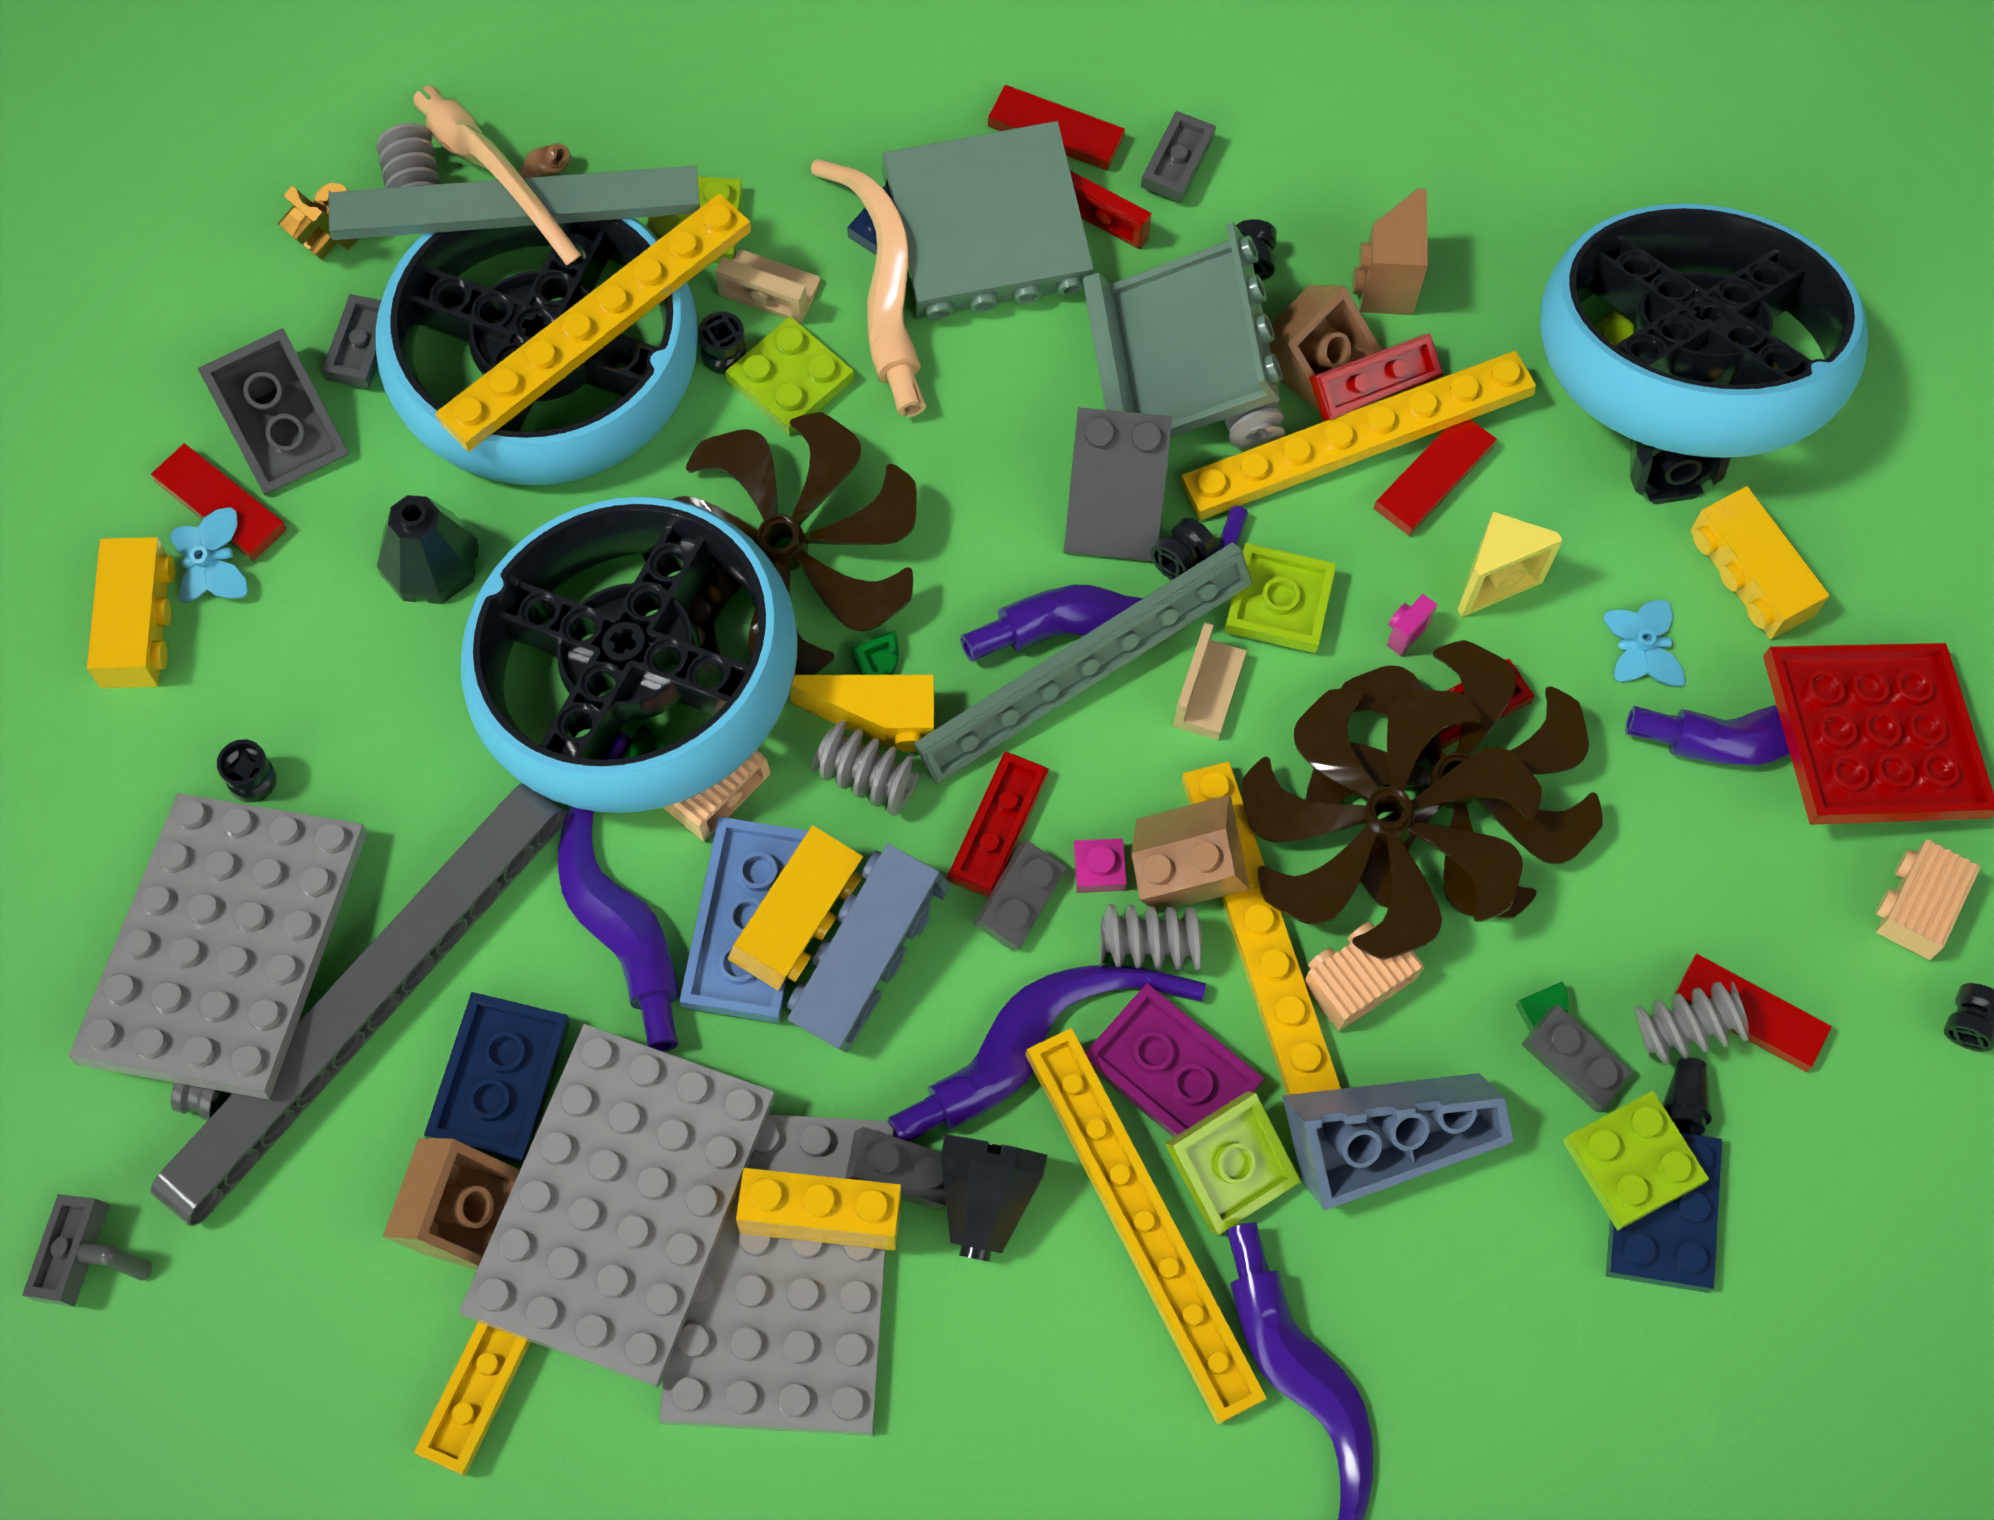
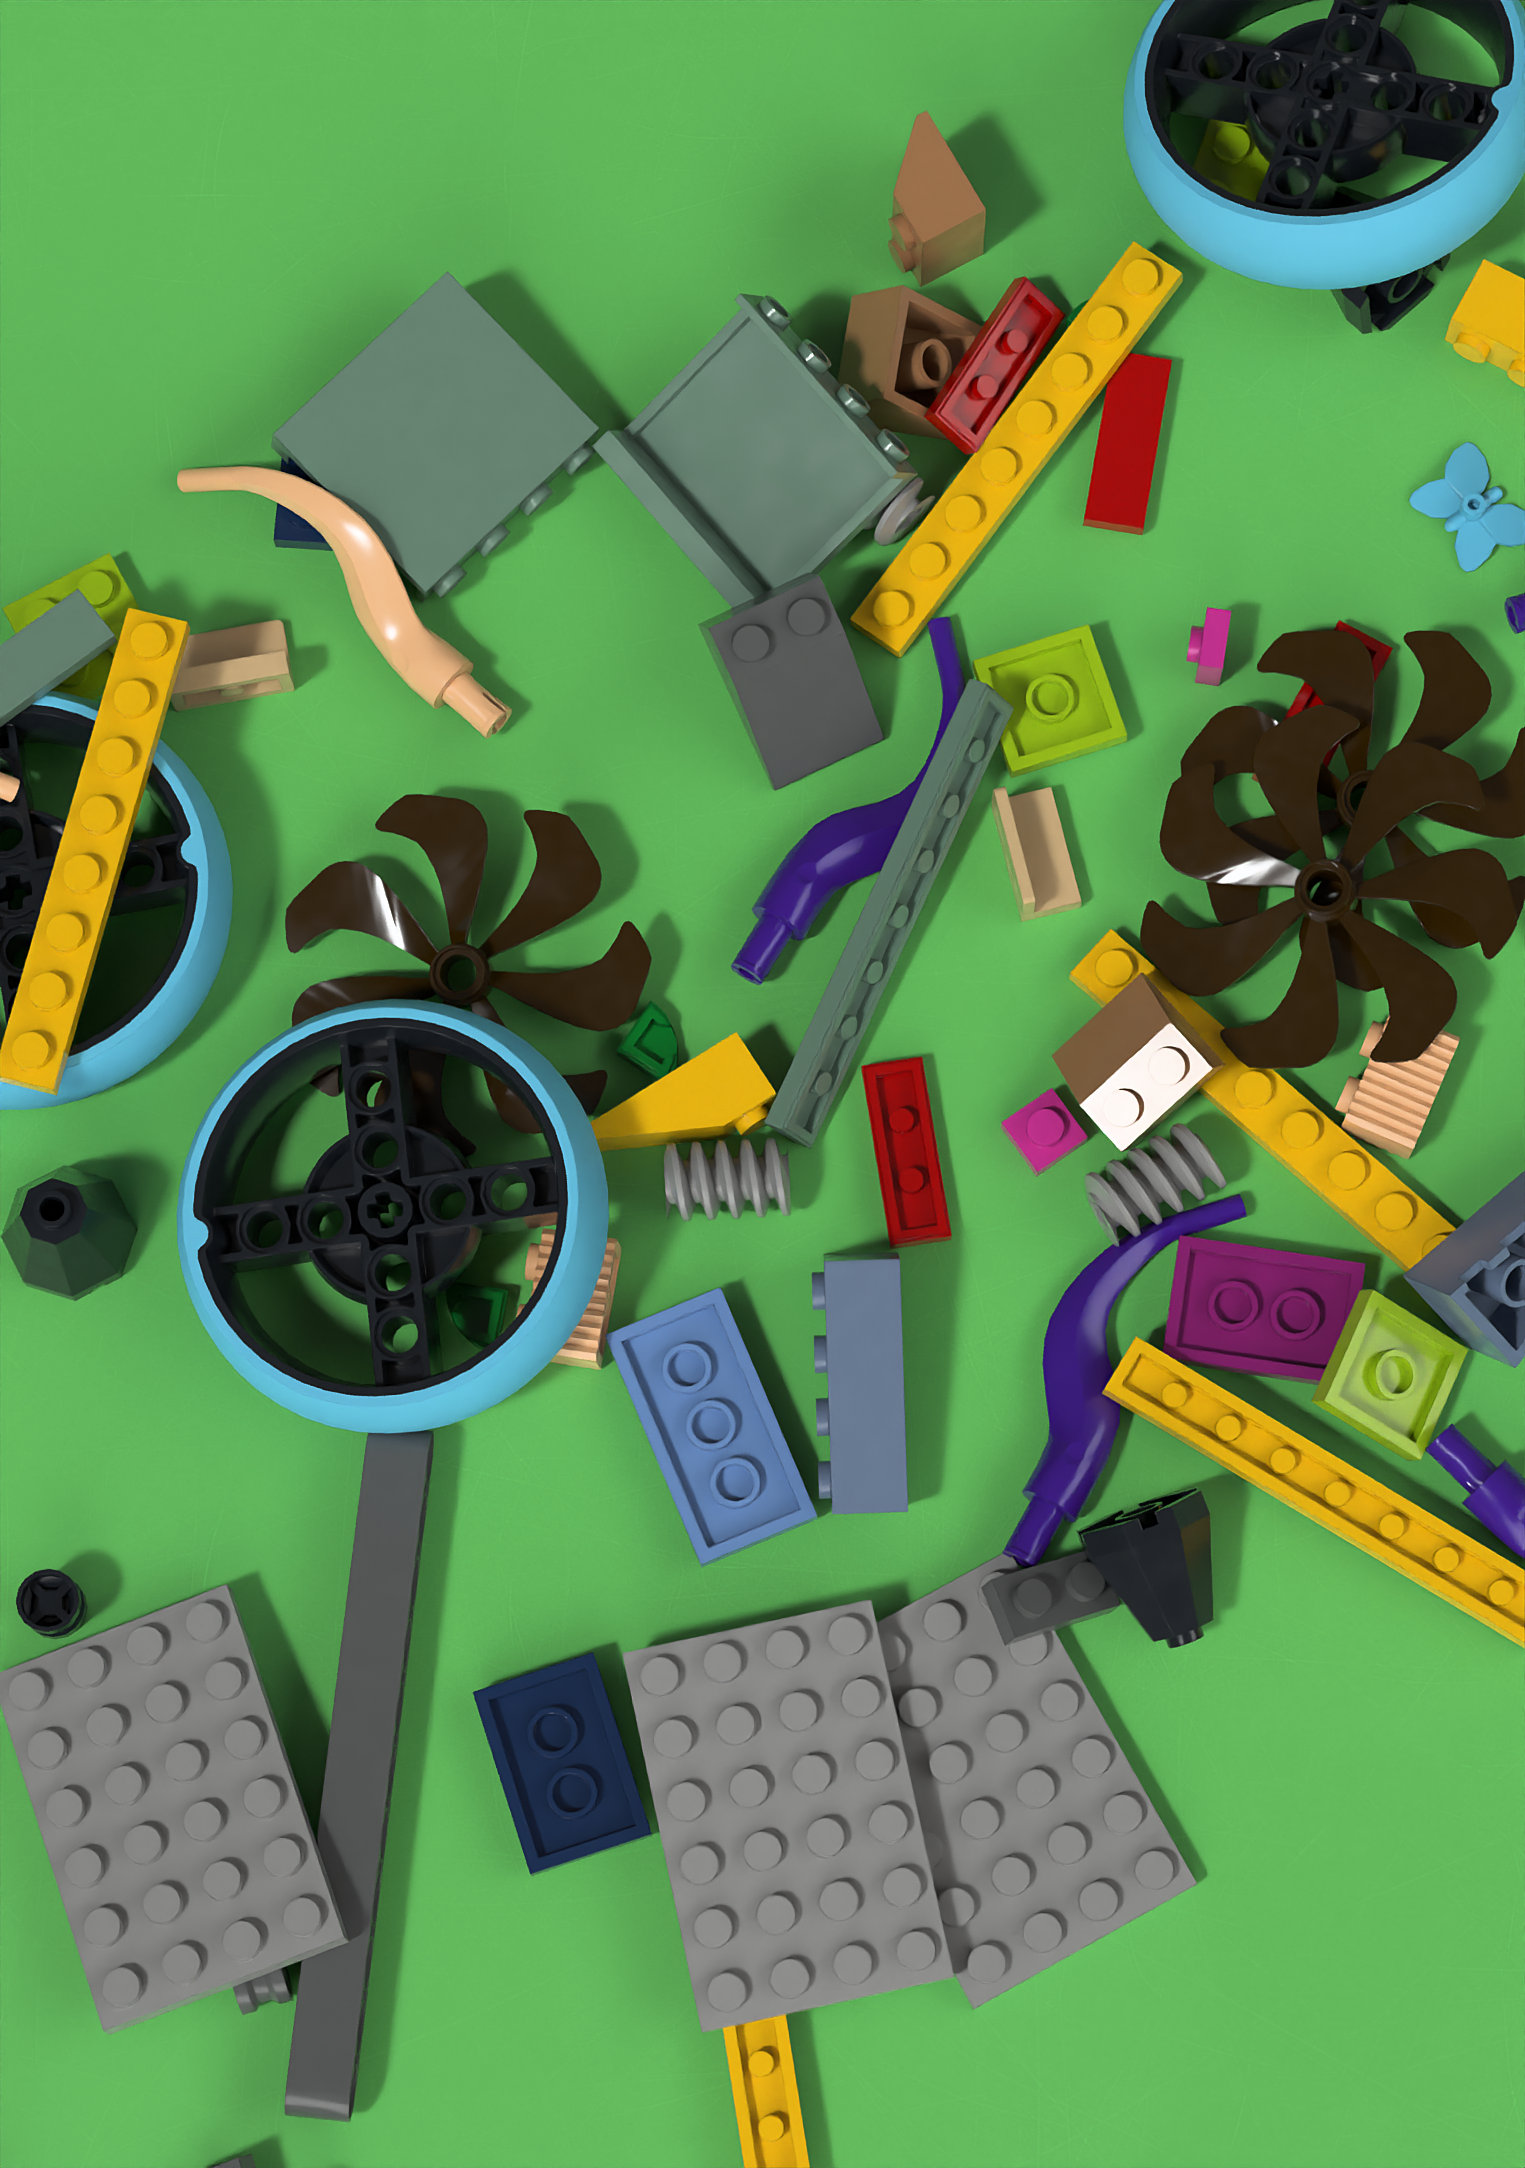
camera: 25 degrees left, 10 degrees up
medium nougat slope [383,1138,520,1270] -> none
dark purple animal [558,731,679,1052] -> none
black wheel [698,311,747,374] -> none
lime plate [725,316,854,436] -> none
yellow brick [728,825,863,991] -> none
yellow brick [736,1168,902,1251] -> none
dark grey plate [973,840,1066,951] -> none
red tile [988,85,1125,171] -> none
red tile [1070,170,1152,249] -> none
dark grey plate [1141,111,1216,203] -> none
black wheel [1150,518,1216,580] -> none
black wheel [1236,219,1277,281] -> none
light yellow slope [1457,511,1563,617] -> none

